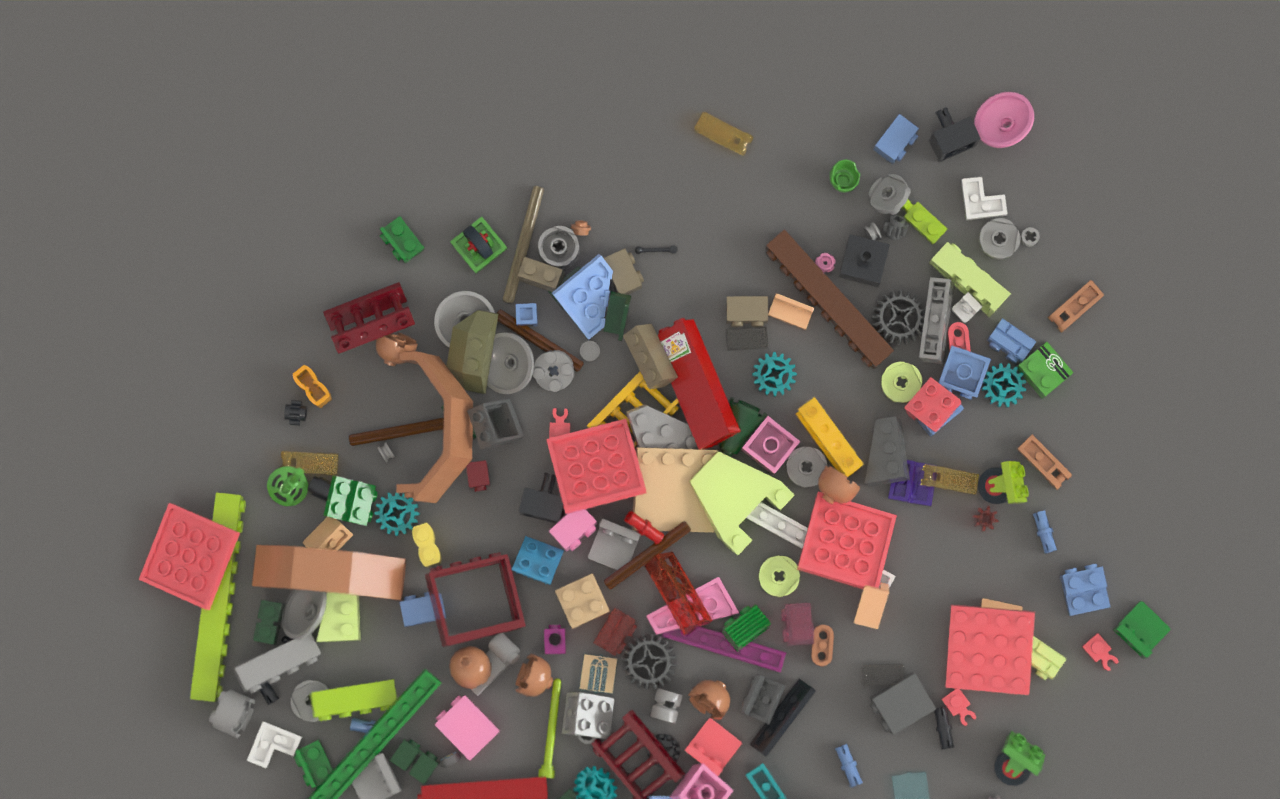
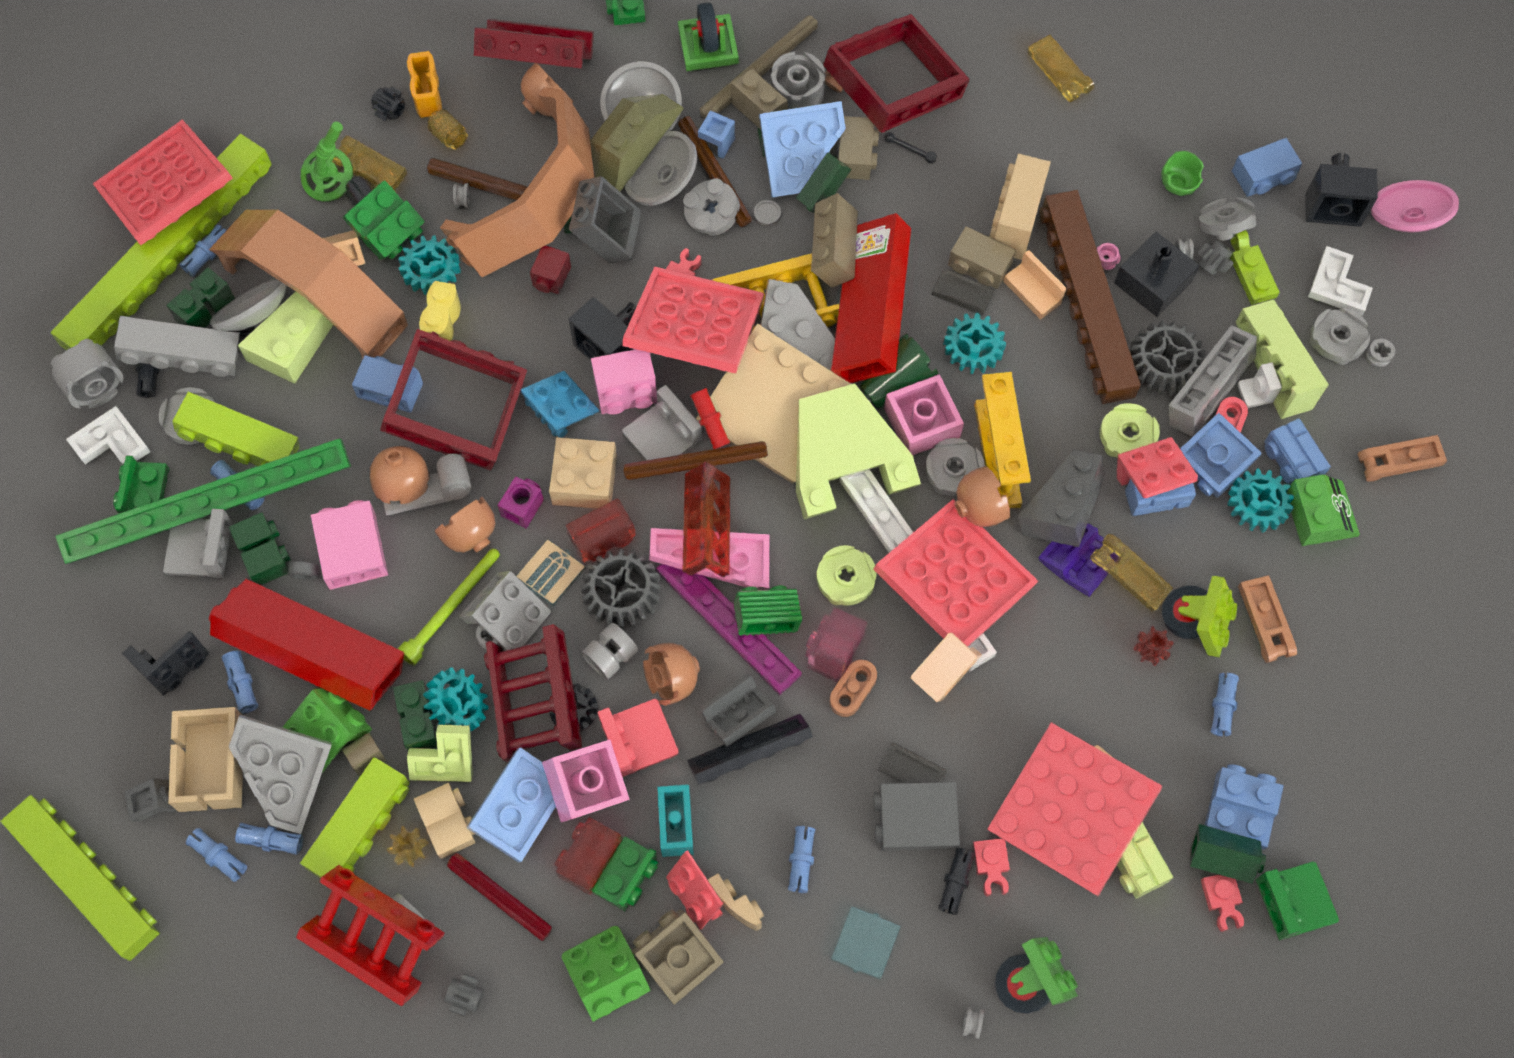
camera: 30 degrees right, 15 degrees down
none -> medium blue pin [179,225,226,277]
none -> clear yellow brick [427,110,468,149]
none -> dark red window [823,14,970,133]
none -> tan piece [990,154,1051,260]
none -> dark green brick [1190,824,1266,884]

